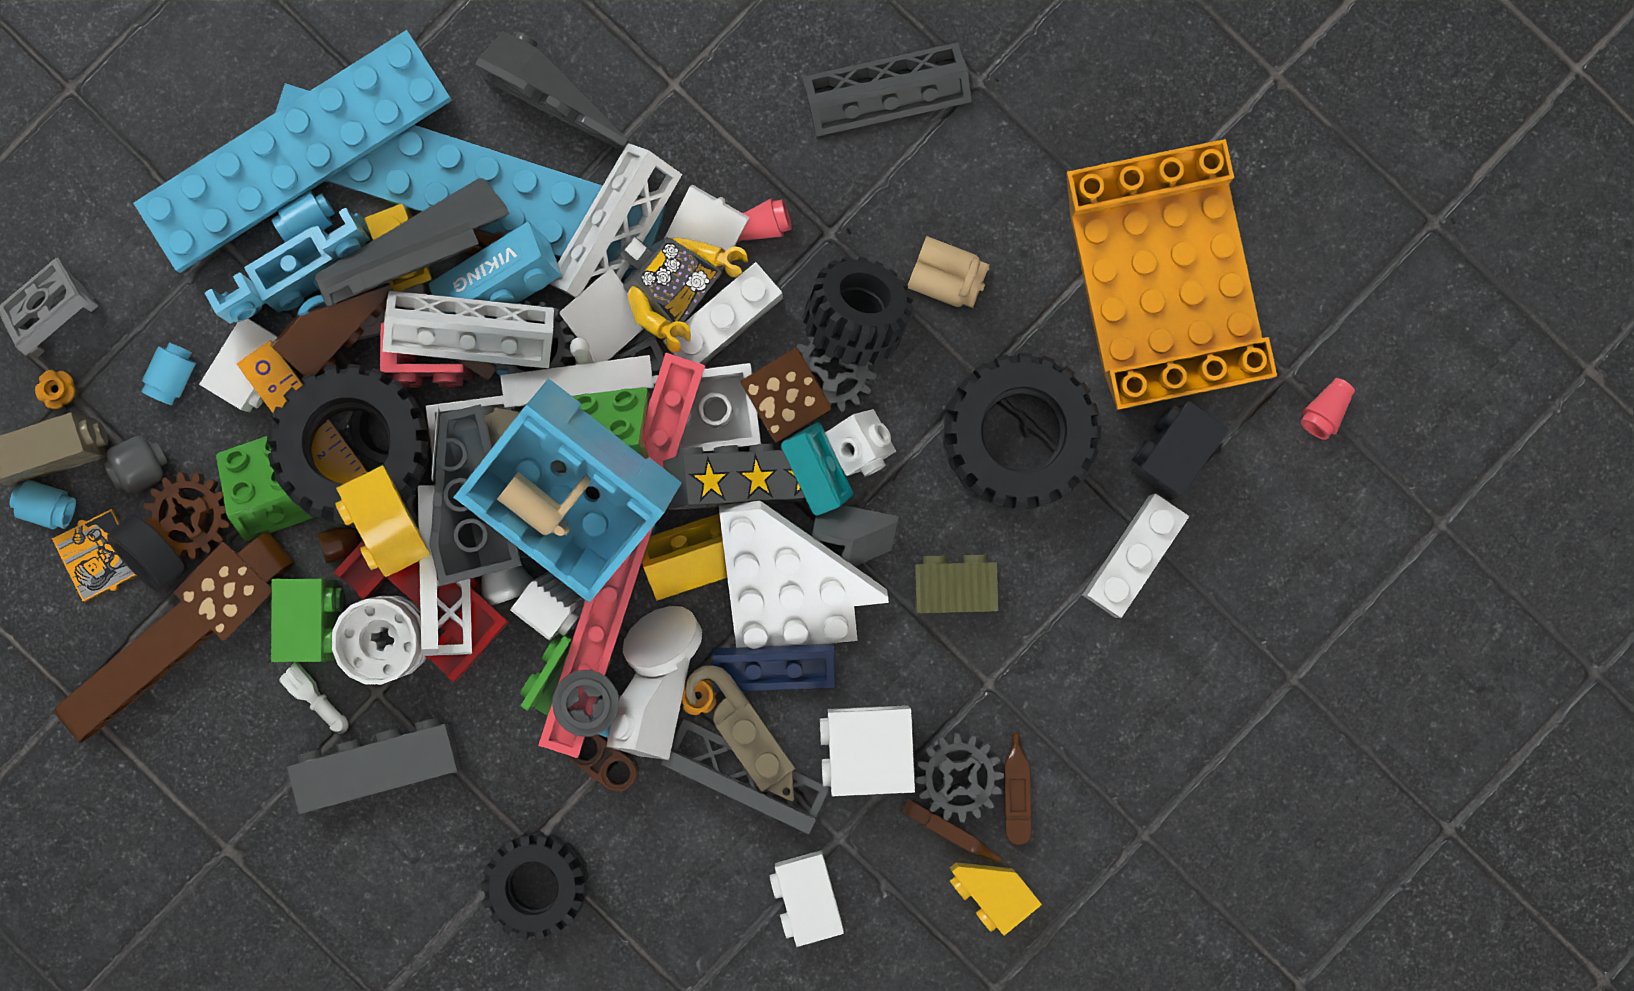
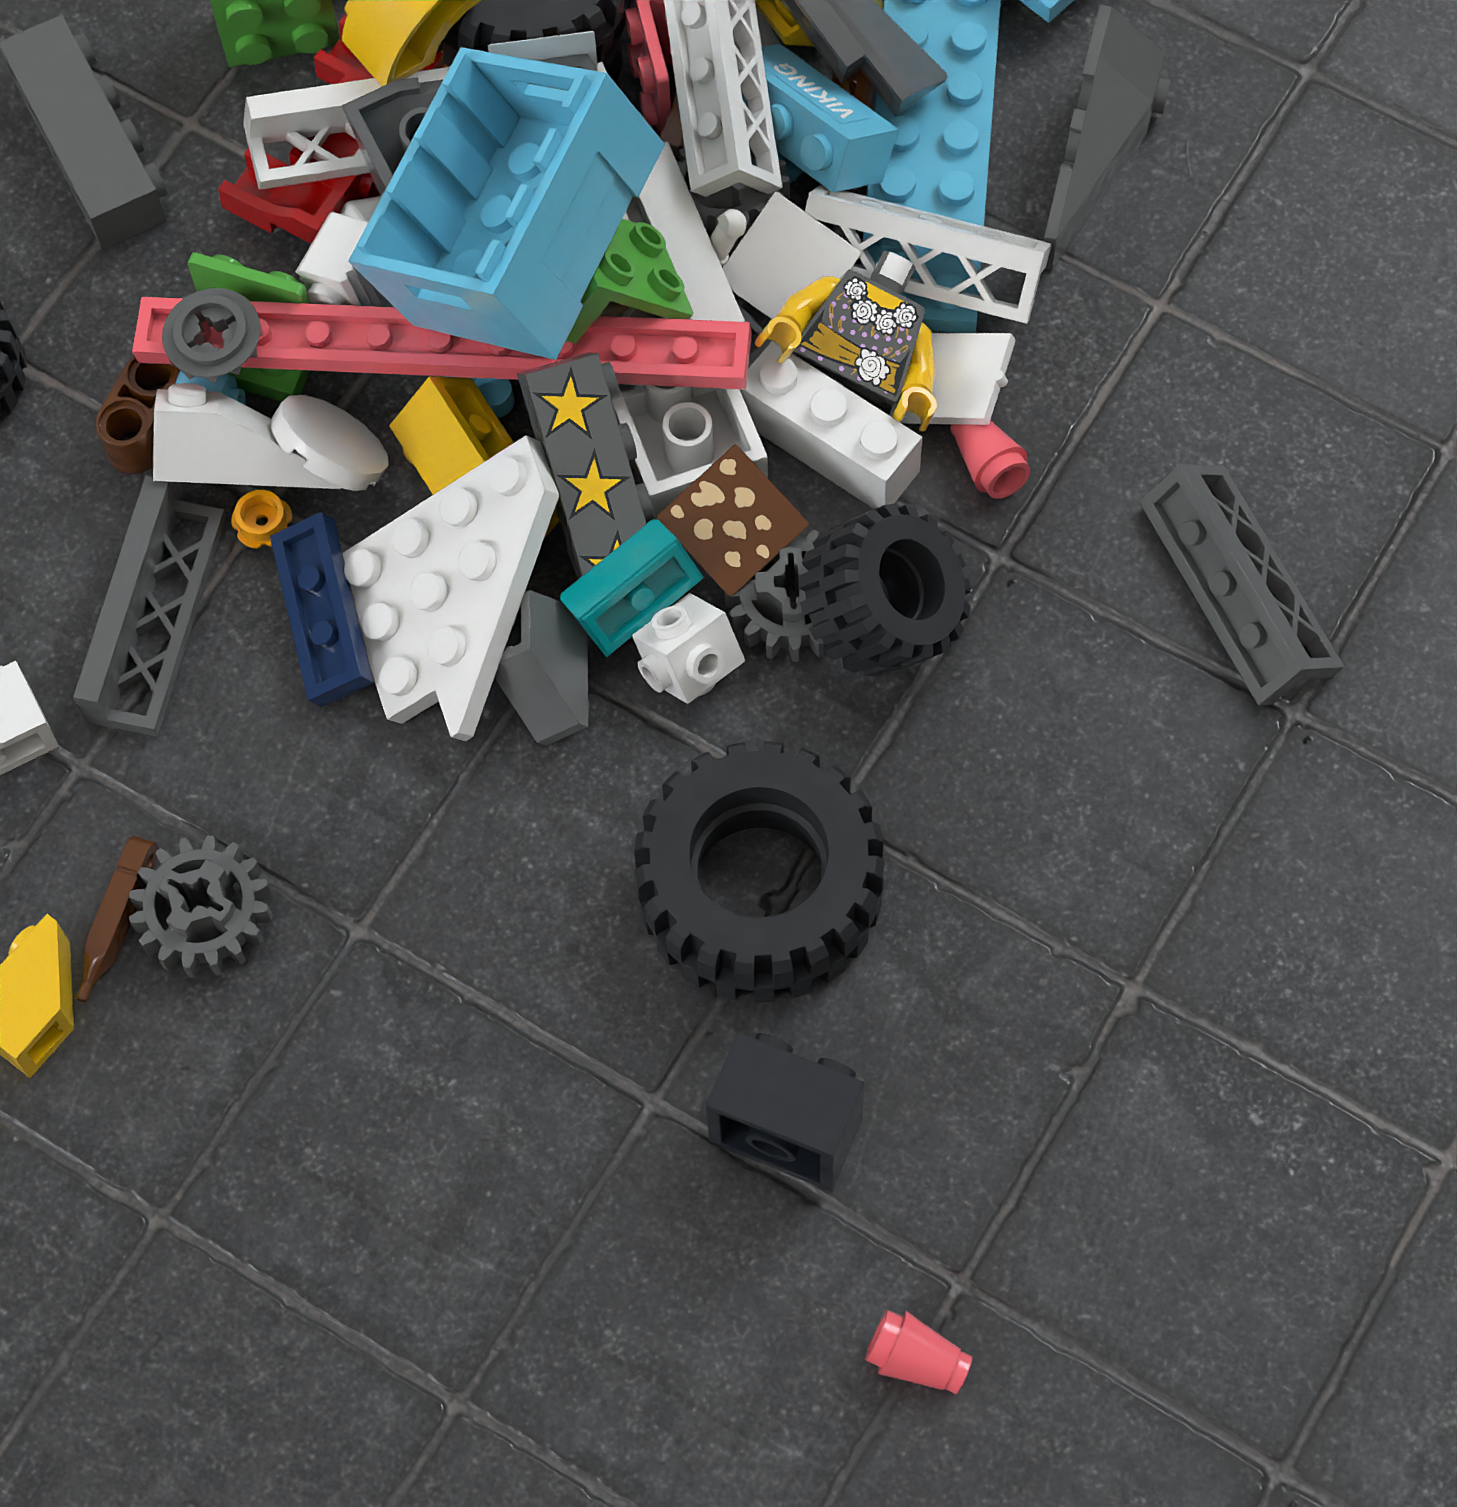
camera: 80 degrees right, 20 degrees down
white piece [280,662,348,734] -> none
white wheel [332,595,426,685] -> none
tan piece [497,472,591,536] -> none
dark tan plate [685,665,795,801] -> none
white brick [820,705,915,796] -> none
tan piece [908,236,989,308] -> none
olive brick [914,555,998,613] -> none
reddish brown piece [1004,733,1032,845] -> none
light orange slope [1066,139,1277,410] -> none
white brick [1082,493,1189,618] -> none

